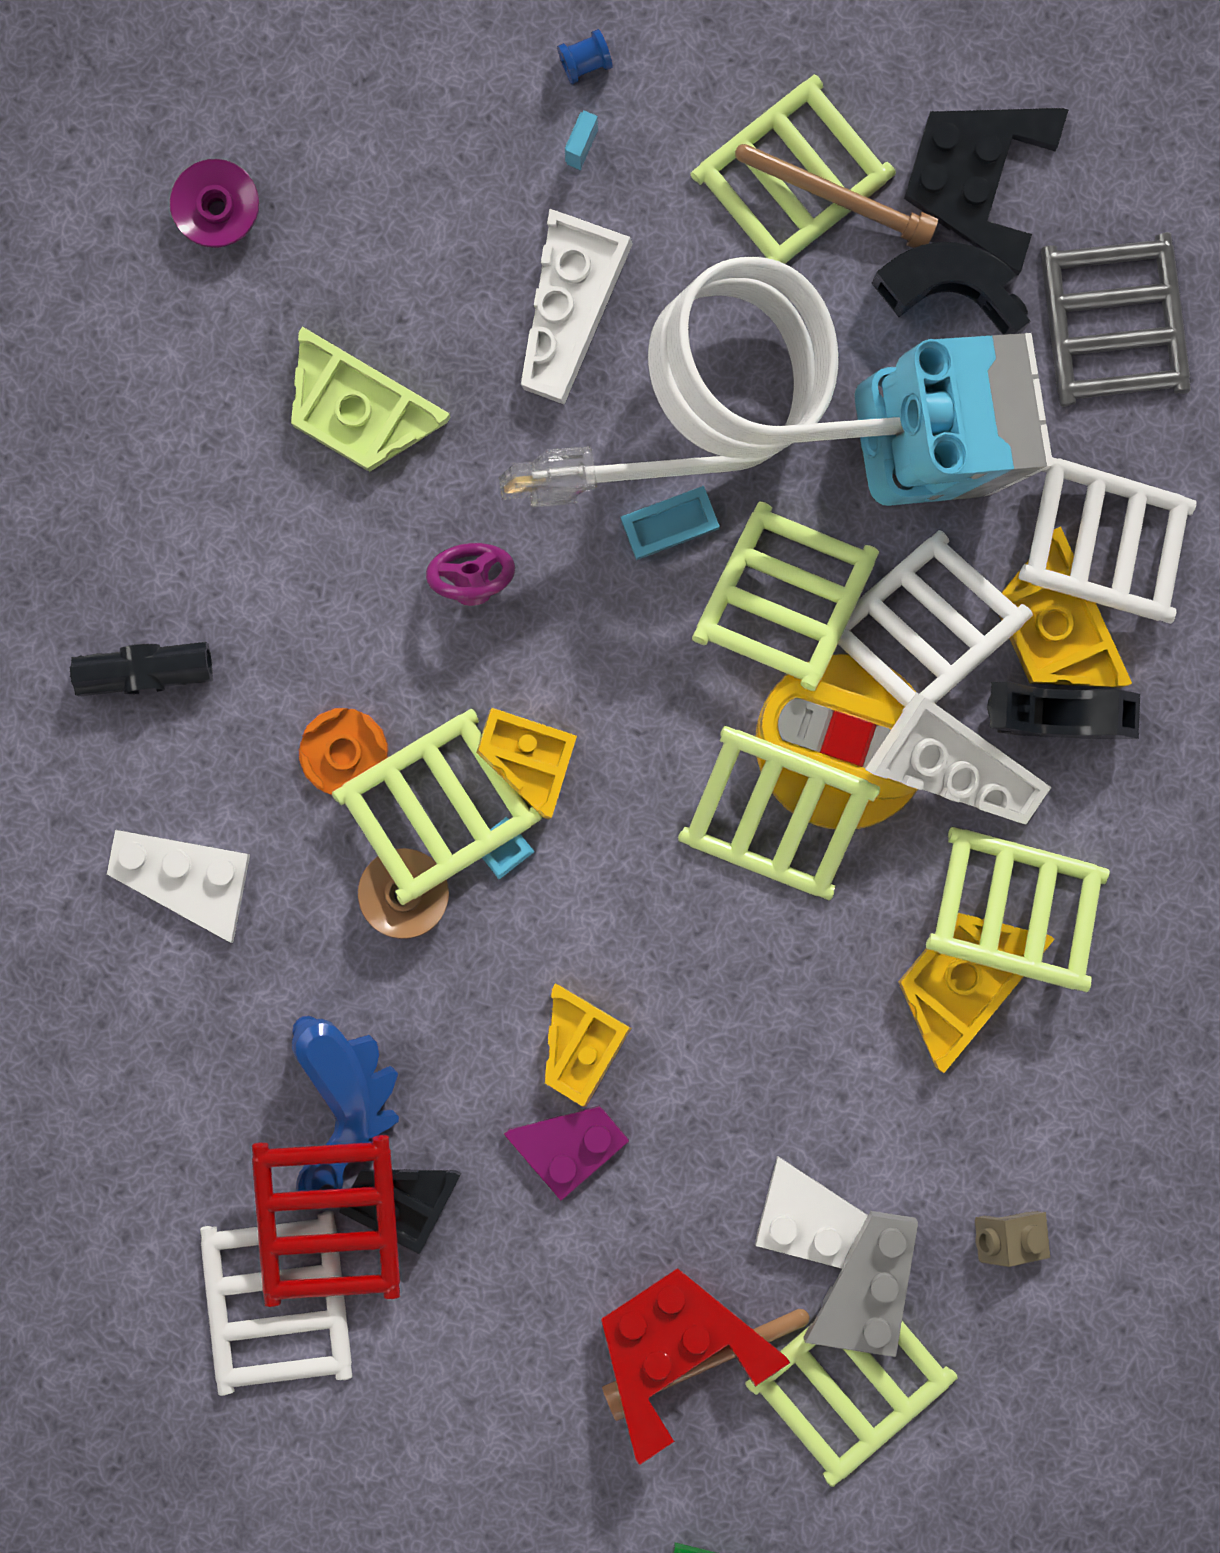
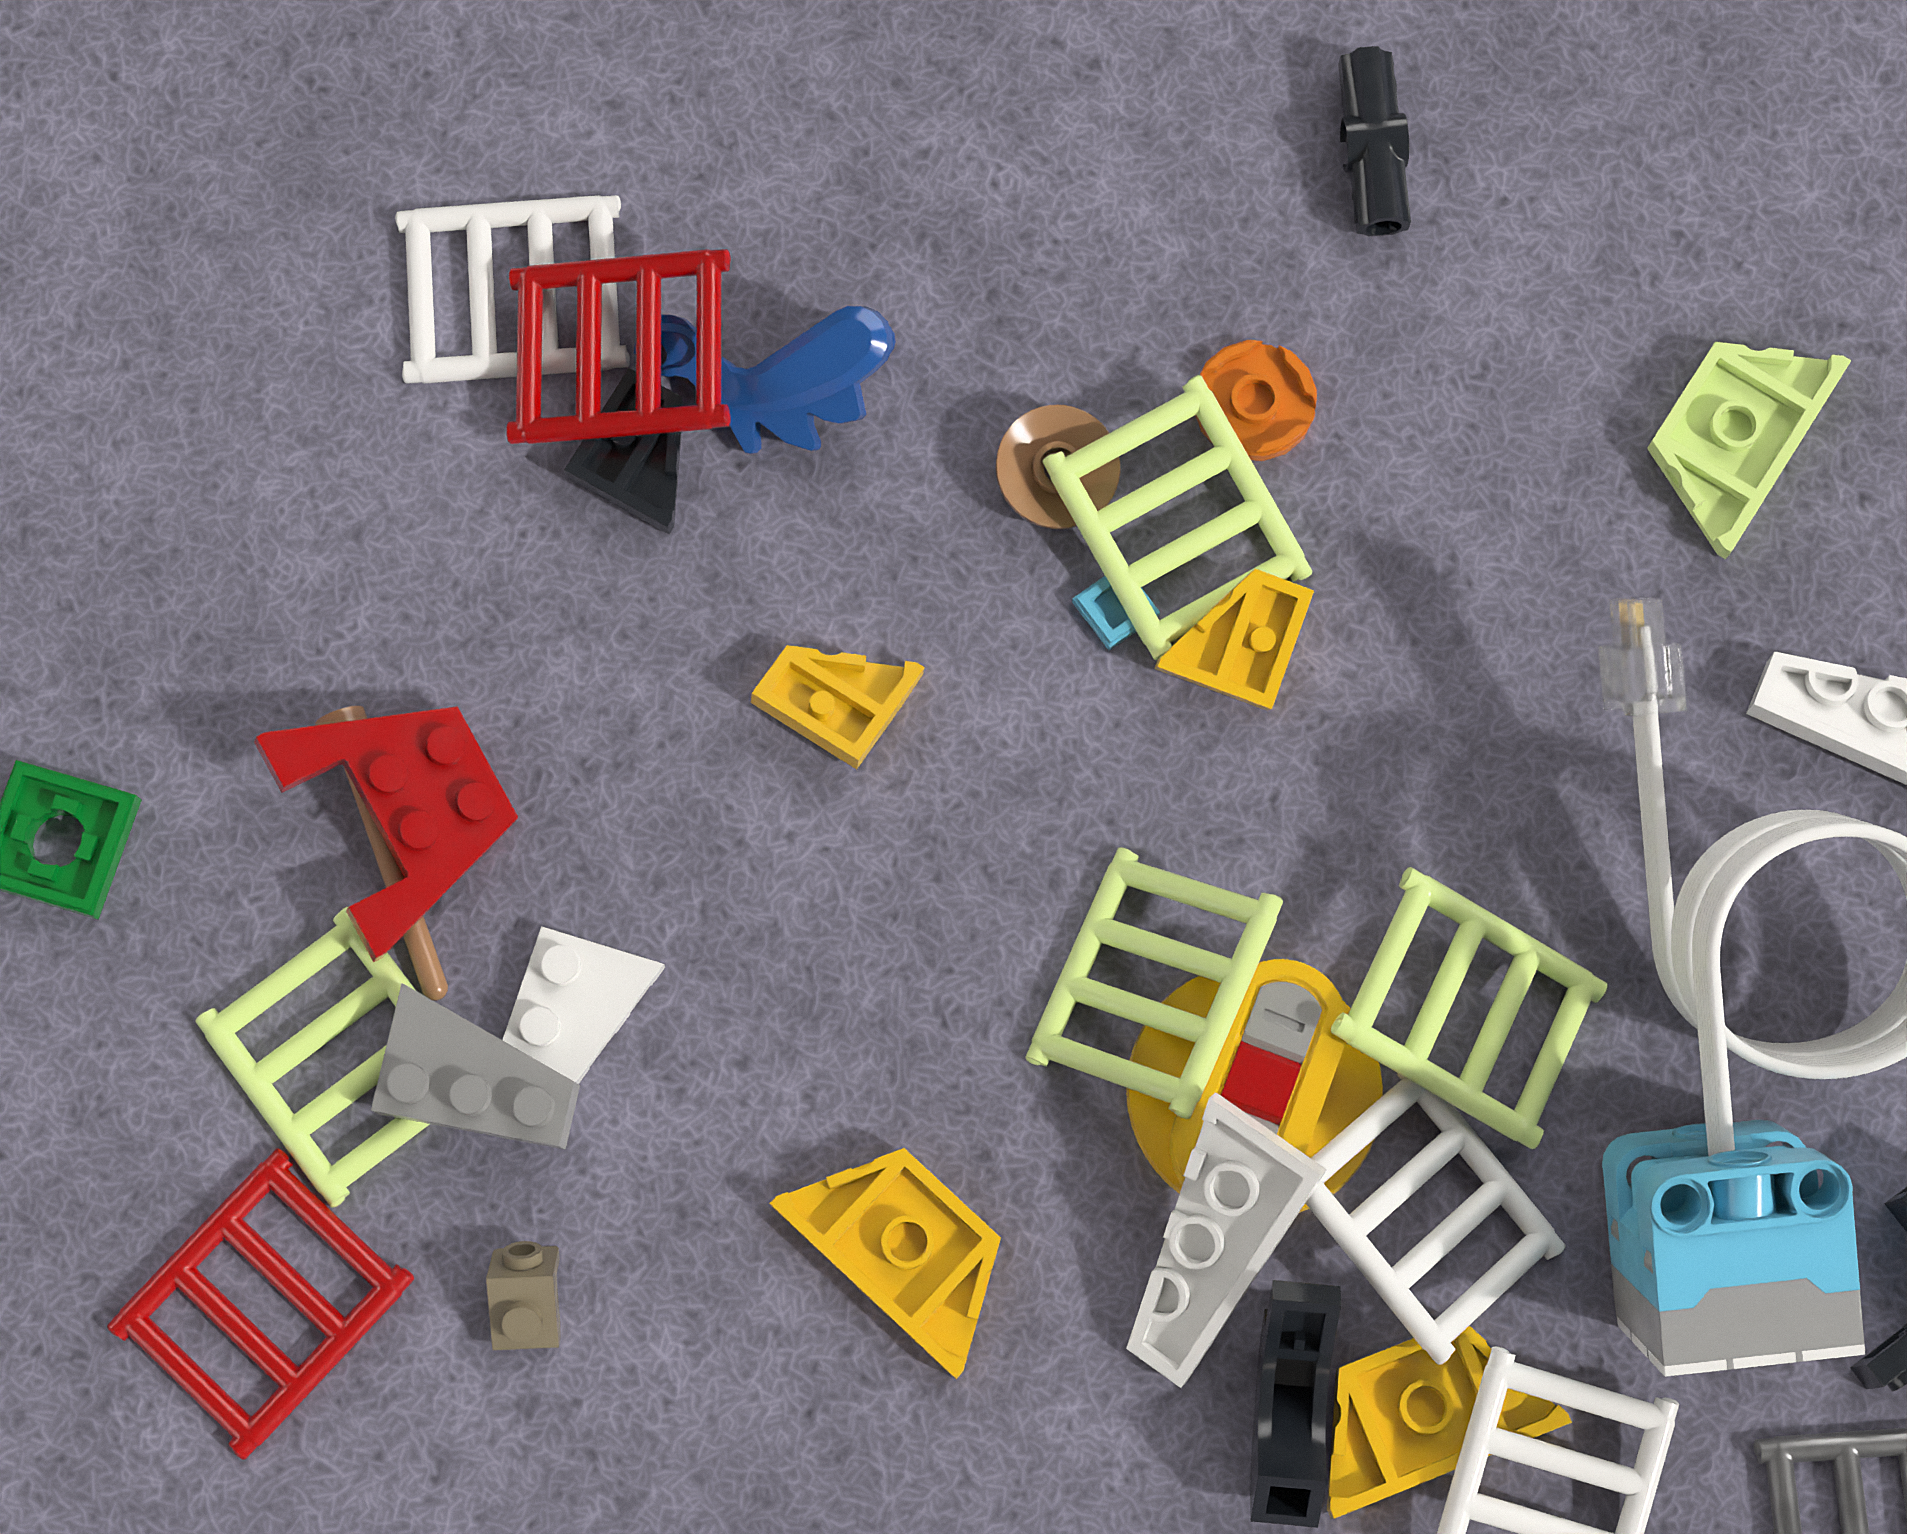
camera: 95 degrees right, 10 degrees down
white wing [107,830,250,943] -> none
magenta piece [426,543,515,606] -> none
magenta wing [504,1105,629,1201] -> none
medium azure tile [620,486,720,560] -> none
yellowish green bar [926,827,1110,992] -> none
none -> red bar [107,1148,415,1460]

